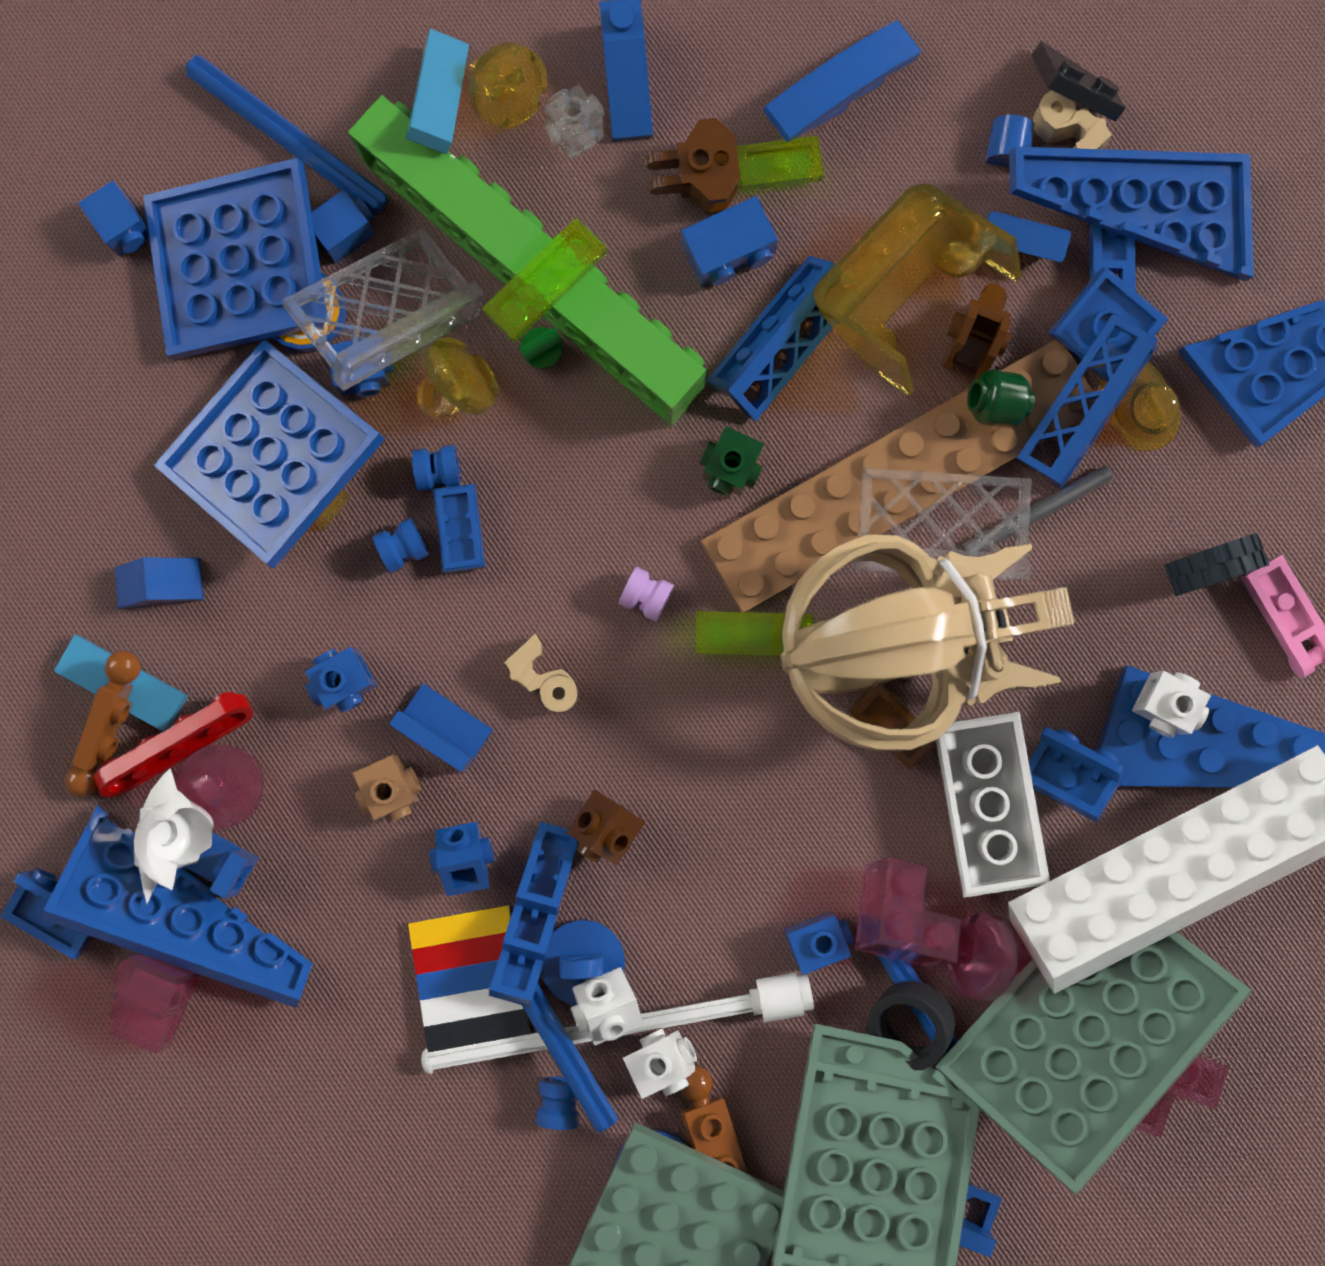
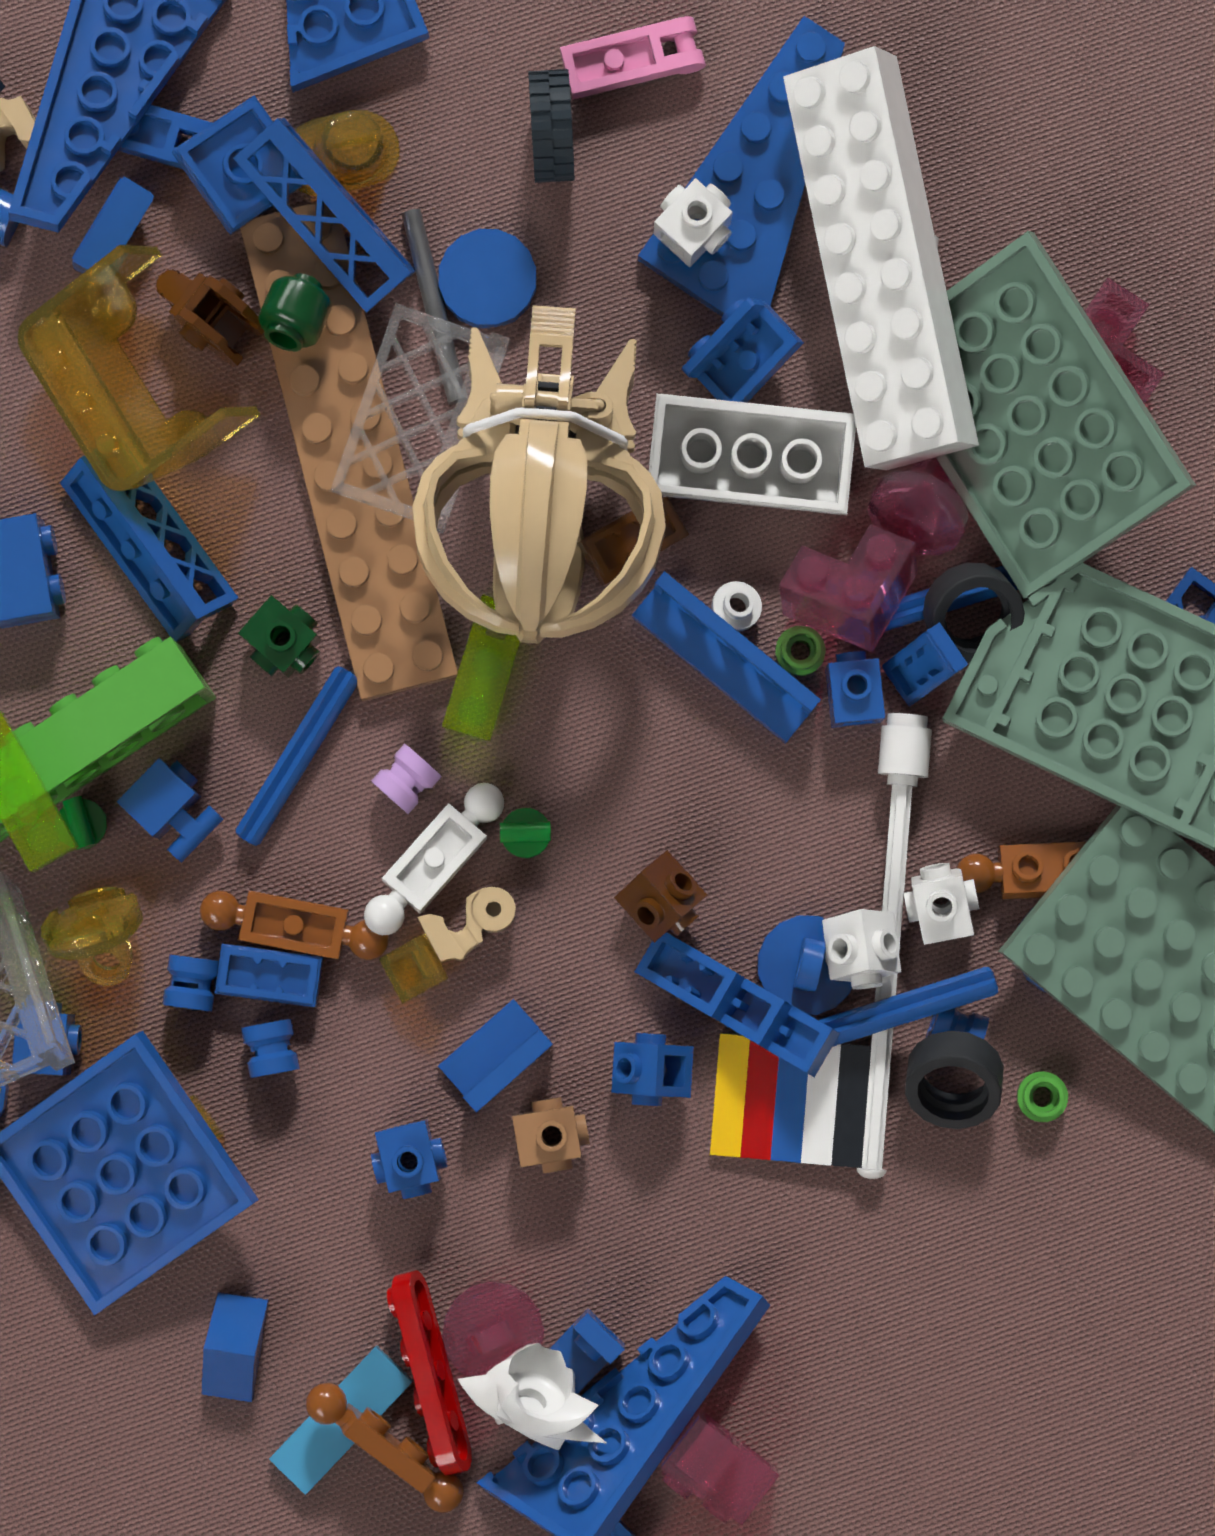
camera: 75 degrees left, 0 degrees up
none -> blue brick [117,758,224,863]
none -> dark orange plate [200,890,389,960]
none -> blue axle [236,666,357,846]
none -> white plate [364,783,504,935]
none -> clear yellow brick [379,934,449,1004]
none -> blue tile [438,229,536,329]
none -> green plate [500,808,551,858]
none -> blue fence [632,571,821,744]
none -> white plate [711,581,762,631]
none -> bright green plate [775,626,826,676]
none -> blue plate [882,622,968,707]
none -> black tyre [905,1031,1004,1129]
none -> bright green plate [1017,1071,1068,1122]

